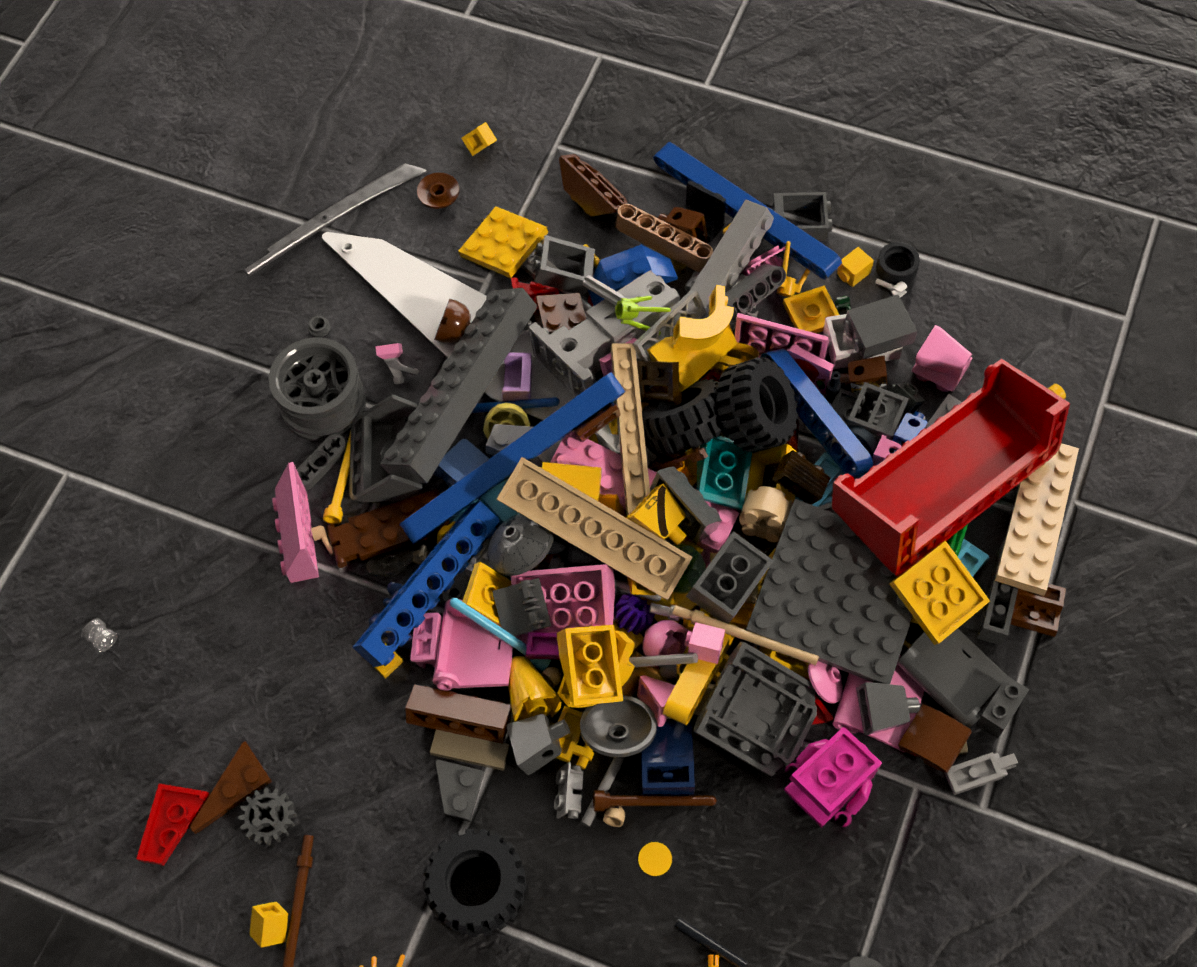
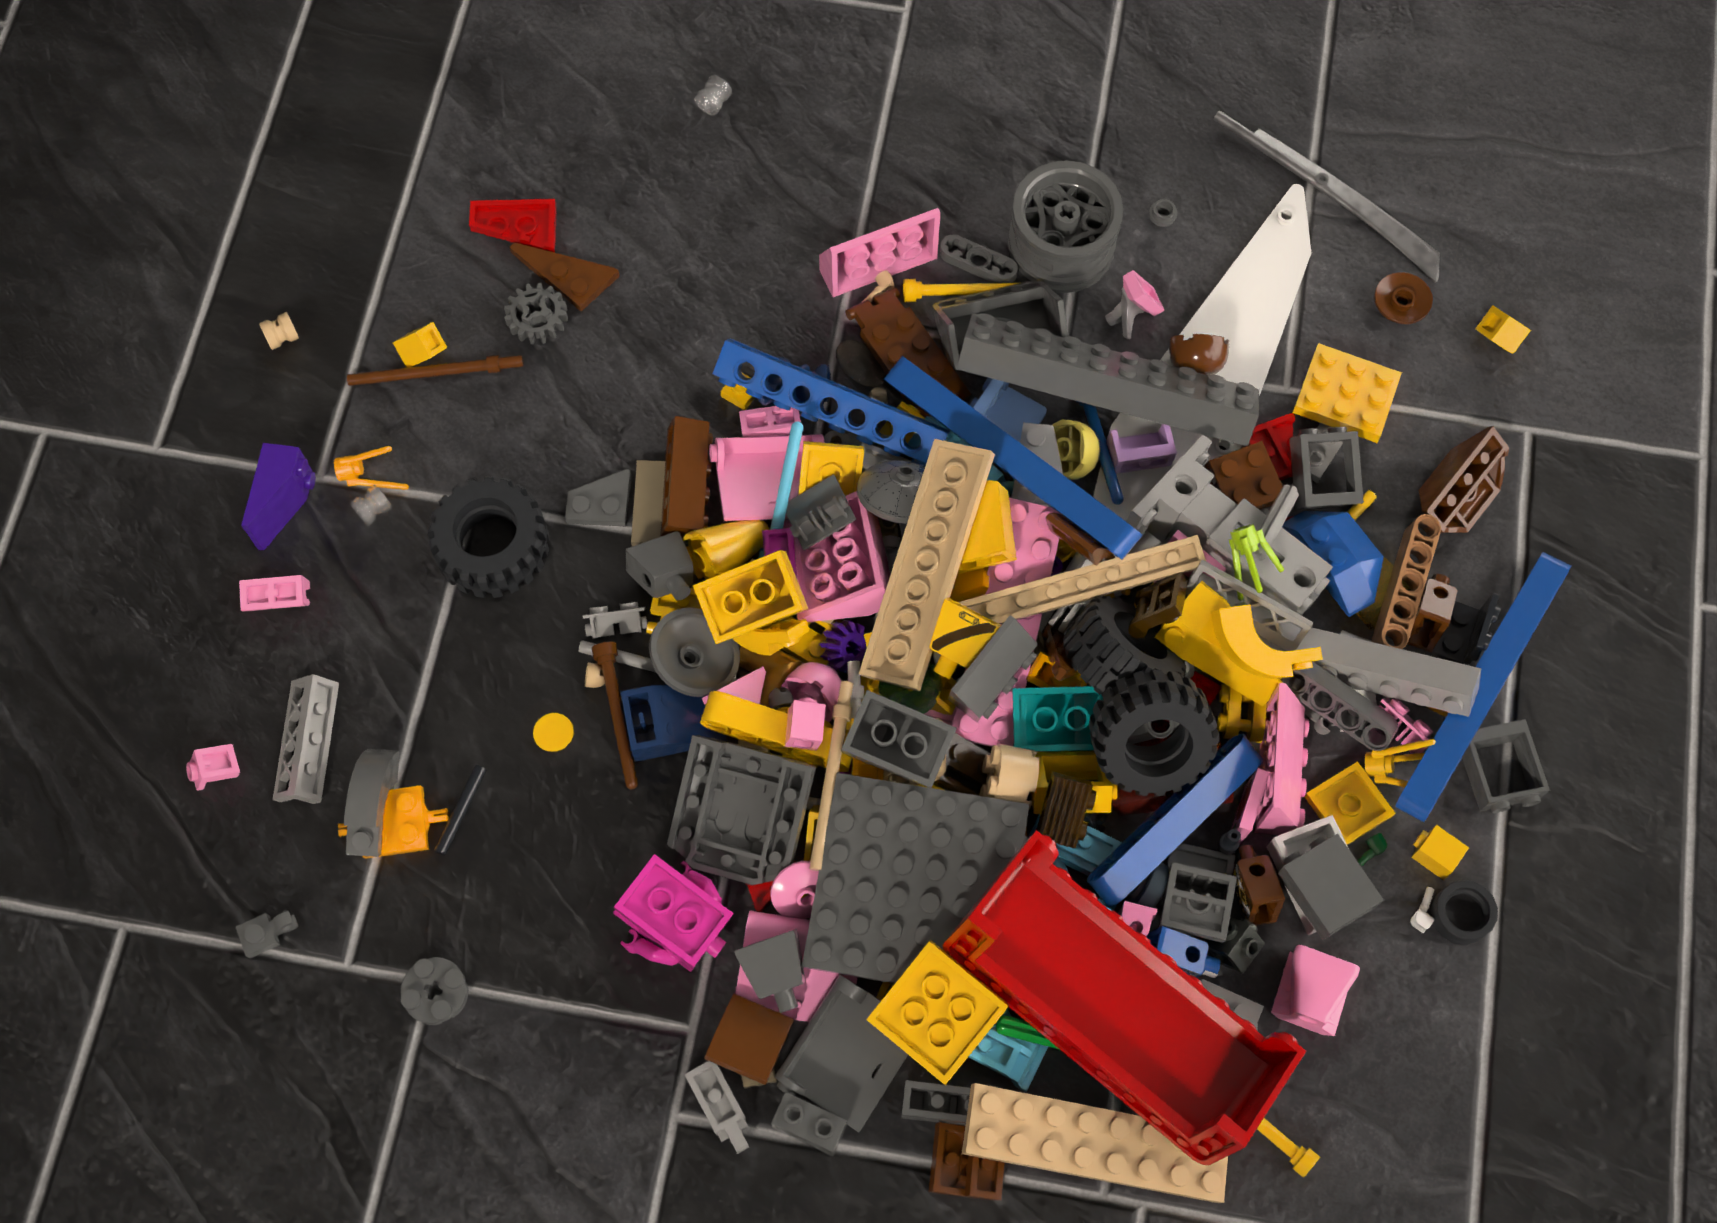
camera: 75 degrees right, 5 degrees up
light grey bar [629,653,698,667] -> none

